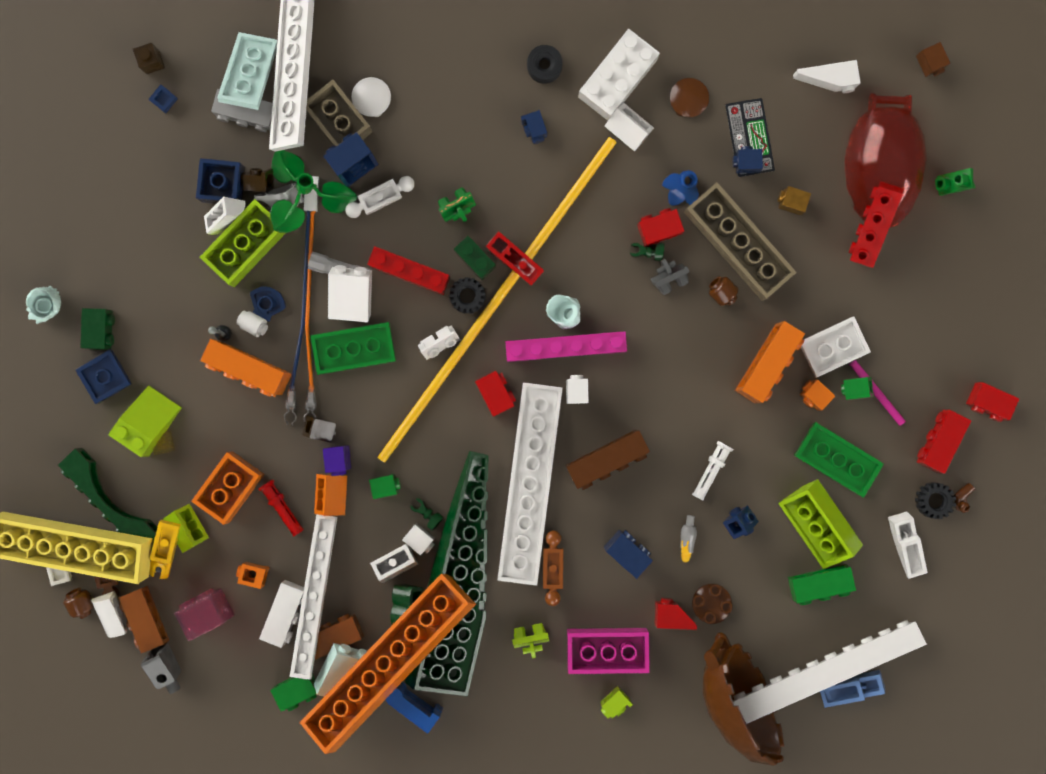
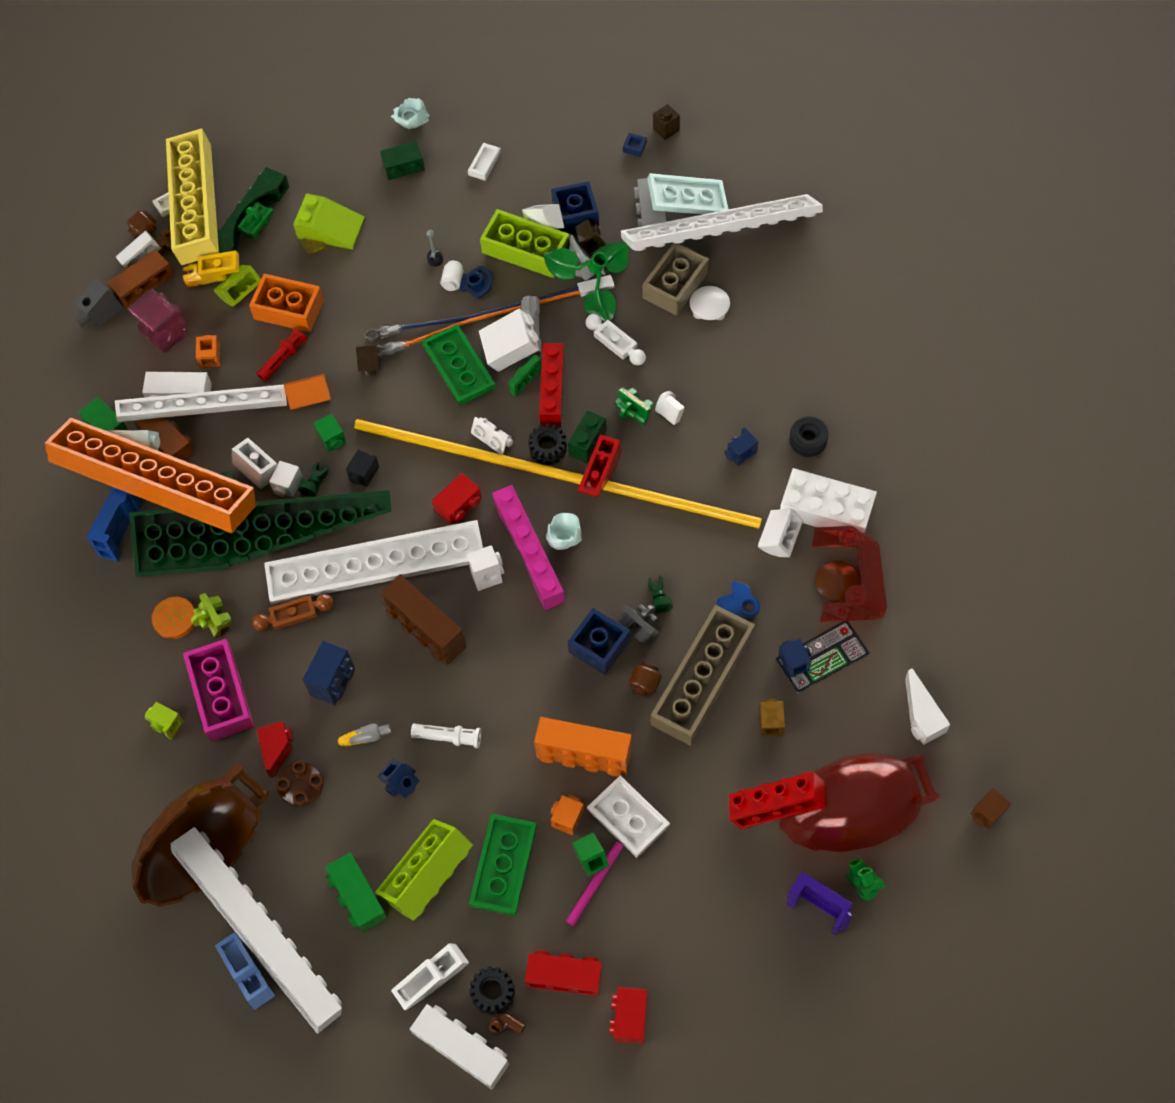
camera: 75 degrees right, 25 degrees down
dark blue plate [76,350,132,404] -> none
orange brick [200,339,292,397] -> none
dark blue brick [323,132,379,187] -> none
dark purple brick [323,445,351,476] -> none
red brick [637,208,685,247] -> none
none -> orange tile [152,596,195,639]
none -> green hips [237,202,274,240]
none -> black brick [346,449,379,487]
none -> white brick [410,1004,509,1090]
none -> white tile [468,143,501,181]
none -> green plate [508,355,542,397]
none -> dark blue brick [568,608,631,675]
none -> white tile [655,391,685,425]
none -> dark purple panel [786,872,853,935]
none -> clear red windscreen [812,526,887,622]

